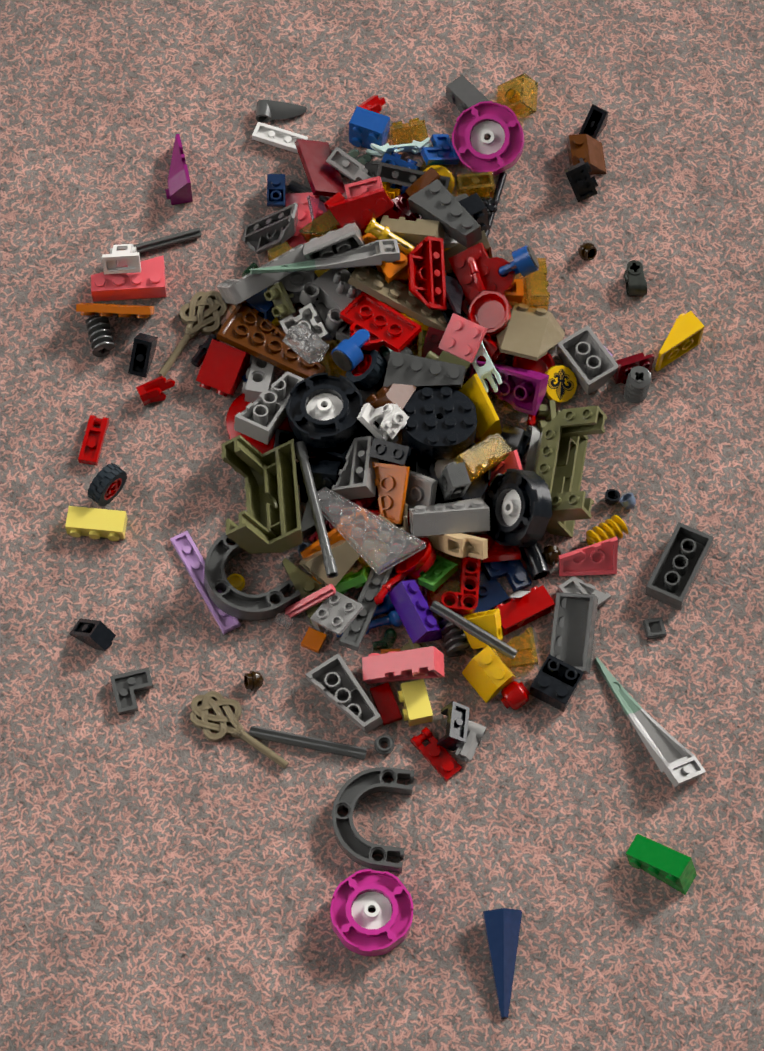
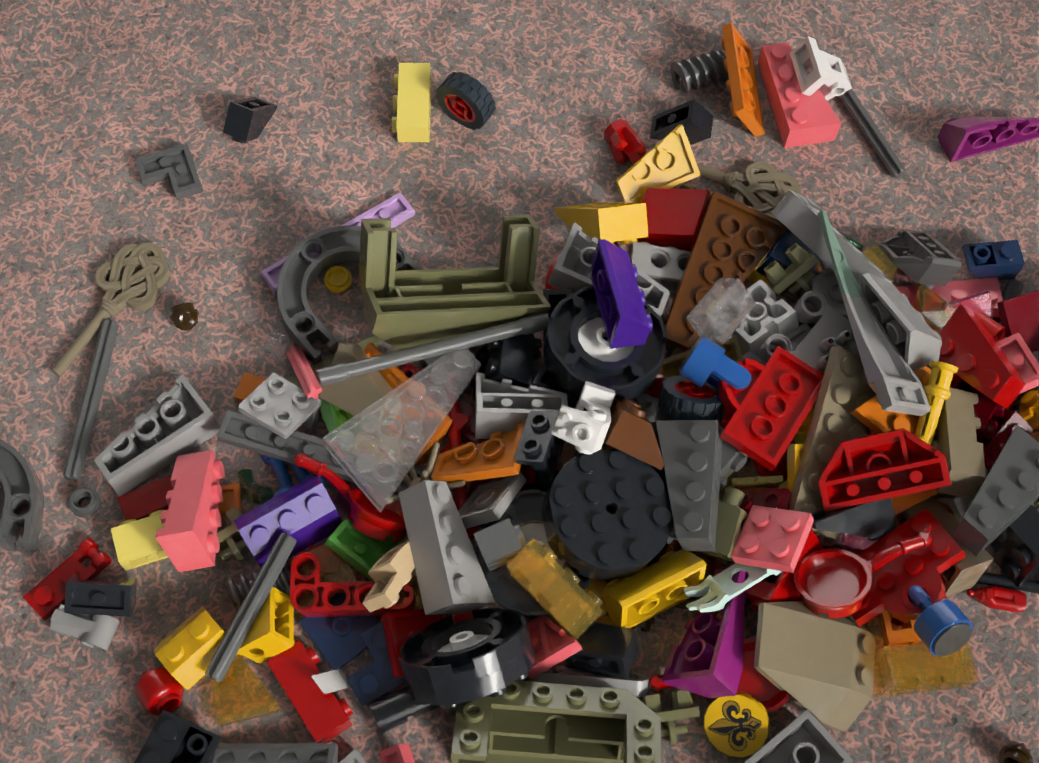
camera: 85 degrees right, 0 degrees up
red plate [78,415,109,466] -> none
dark brown plate [542,546,561,565] -> none
none -> yellow slope [555,202,648,245]
none -> dark purple slope [589,239,653,349]
none -> yellow wing [615,124,701,203]
none -> red piece [967,585,1027,613]

